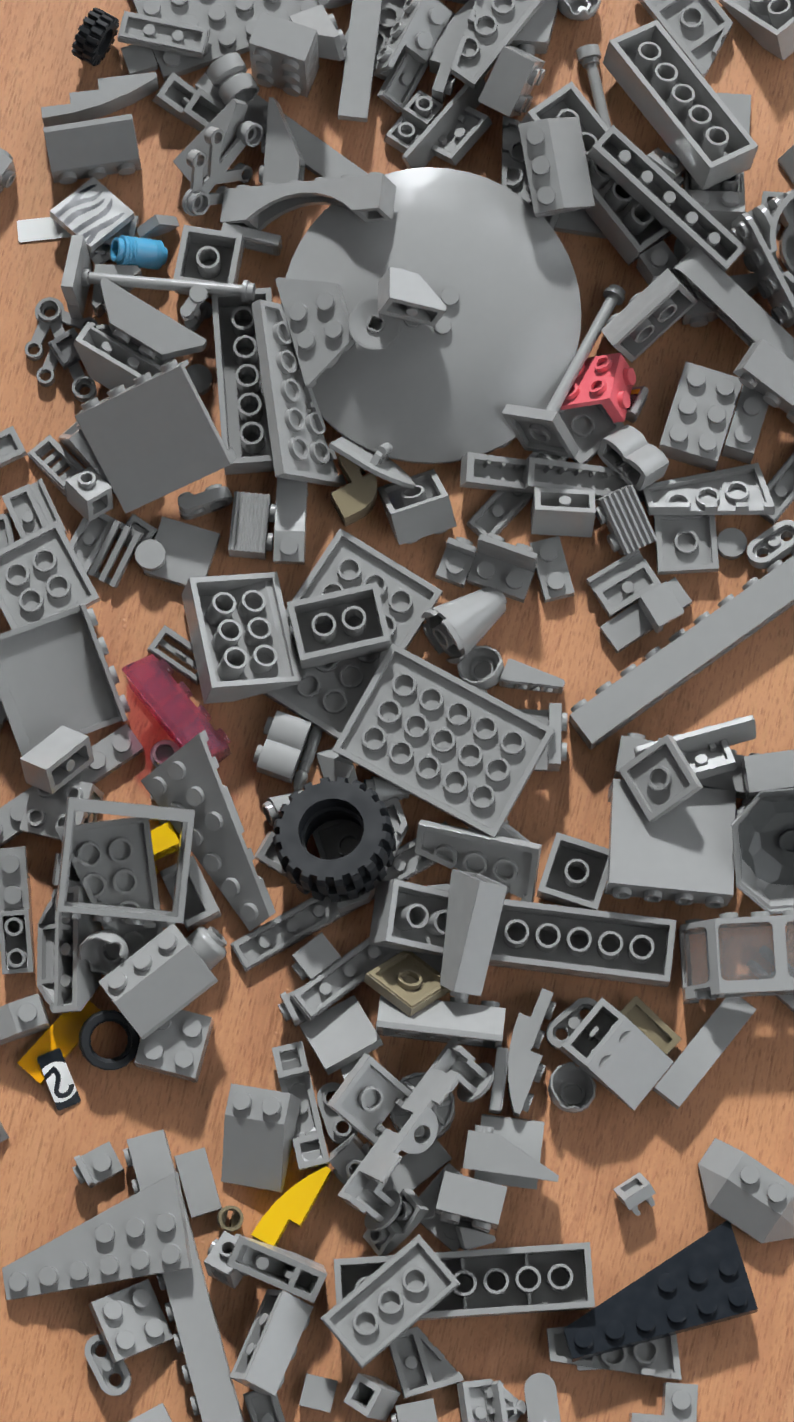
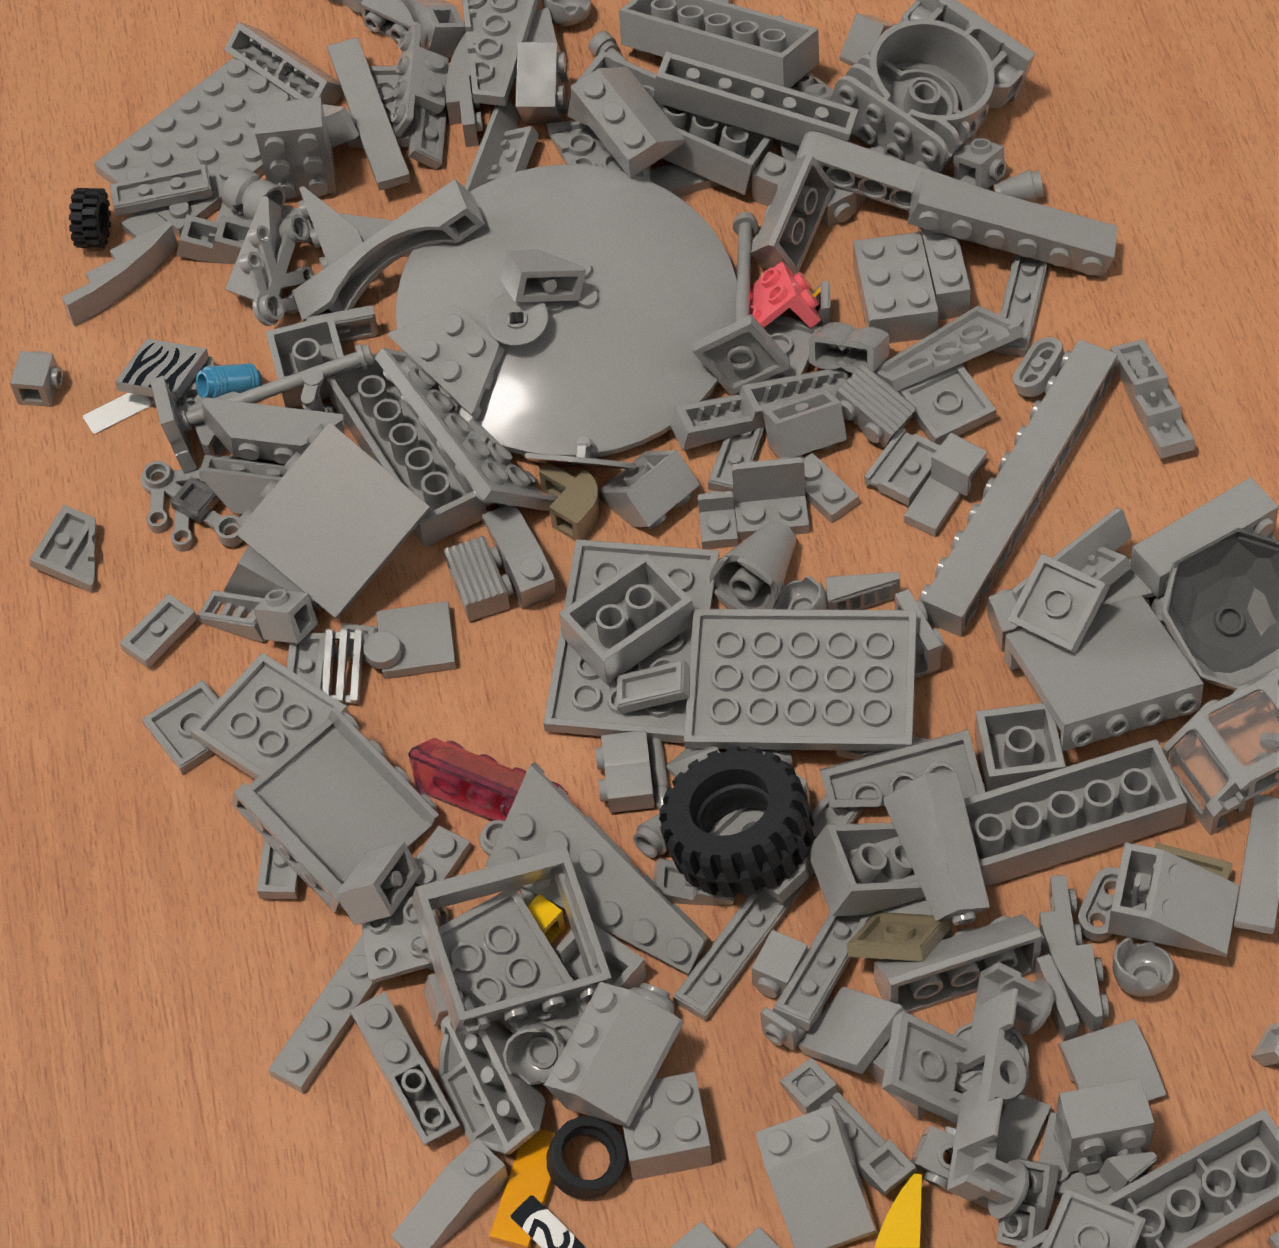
camera: 20 degrees left, 20 degrees down
light grey plate [2,478,67,538] -> none
light grey slope [43,114,142,184] -> none
light grey tile [136,214,179,238] -> none
light grey tile [147,625,200,685] -> none
light grey plate [178,484,233,520] -> none
light grey slope [182,572,301,704] -> none
light grey plate [317,1082,358,1145] -> none
light grey slope [384,90,443,154] -> none
light grey slope [463,1125,559,1182] -> none
light grey tile [717,528,747,560] -> none
none -> light grey tile [616,660,690,714]

